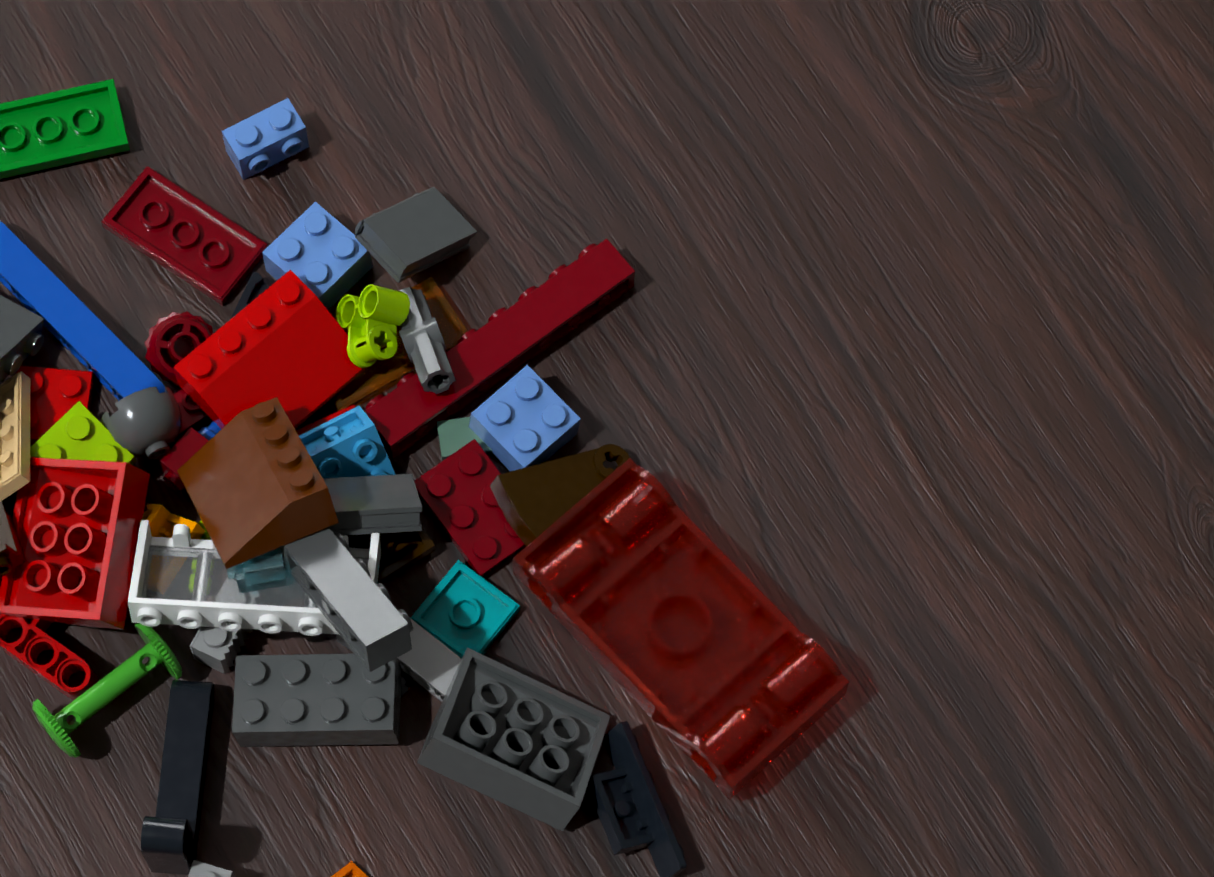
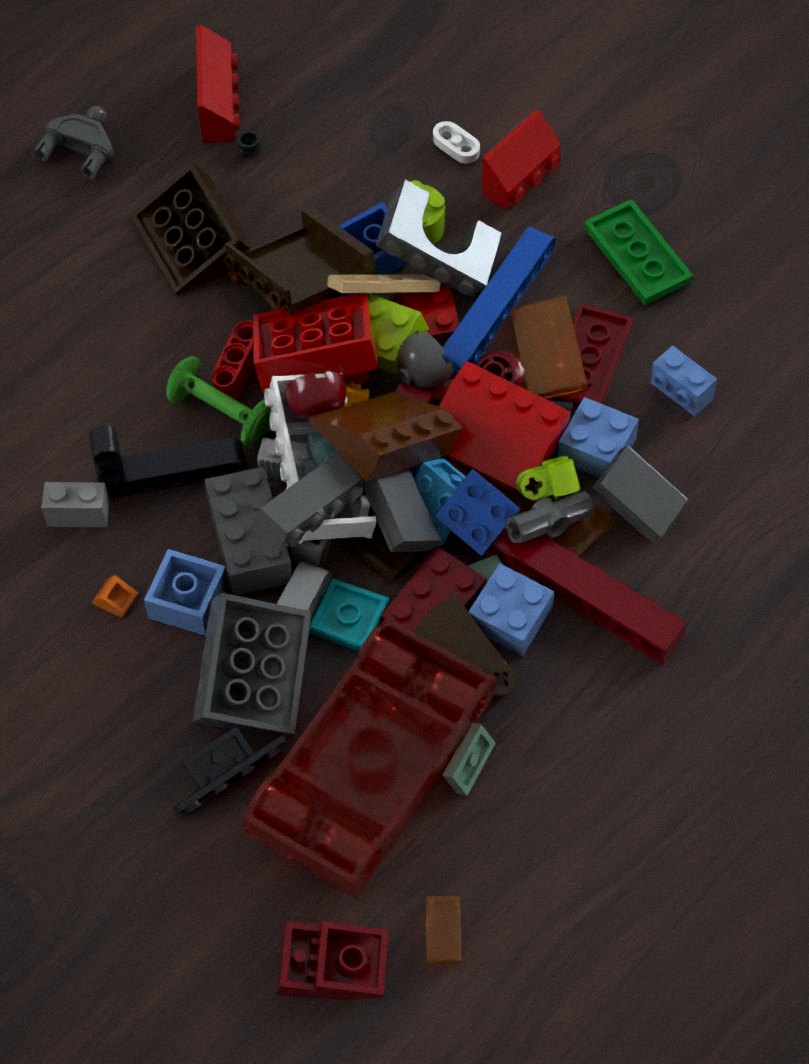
camera: 80 degrees right, 10 degrees down
none -> medium blue brick [144,549,229,636]
none -> dark red slope [276,921,389,999]
none -> dark red cylinder [285,371,346,421]
none -> clear orange tile [426,896,461,965]
none -> blue hinge [435,469,520,556]
none -> sand green plate [442,723,496,796]
none -> clear orange tile [510,295,588,399]

